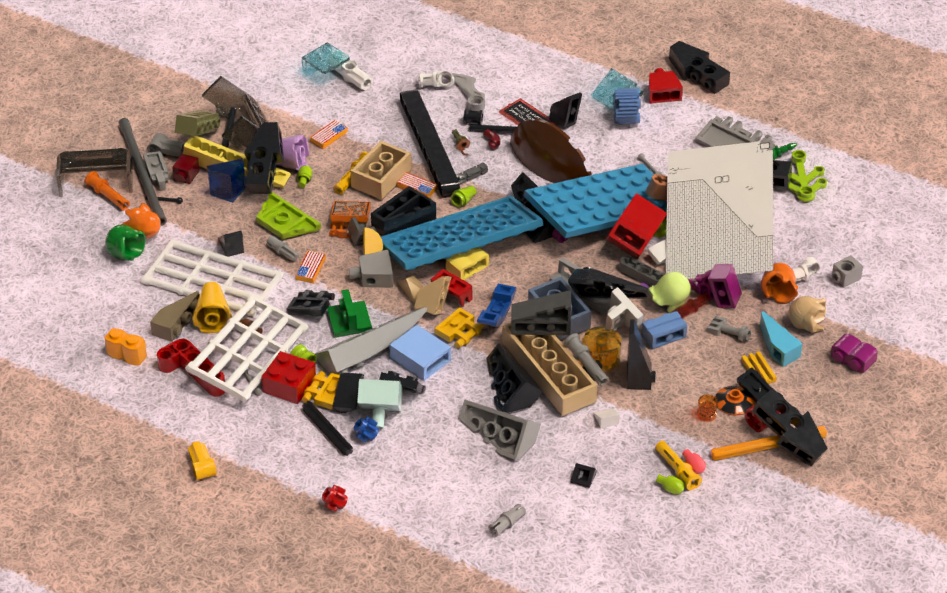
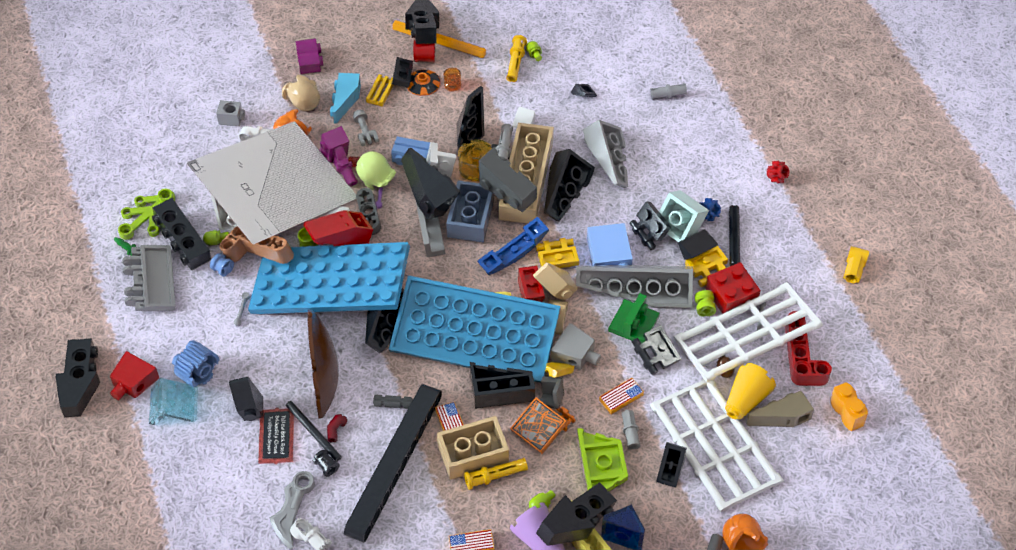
camera: 140 degrees left, 10 degrees up
green hair [105,225,146,261] -> none
lime cone [451,185,477,207] -> none
piece [452,129,470,155] -> none
coral cylinder [682,449,706,474] -> none

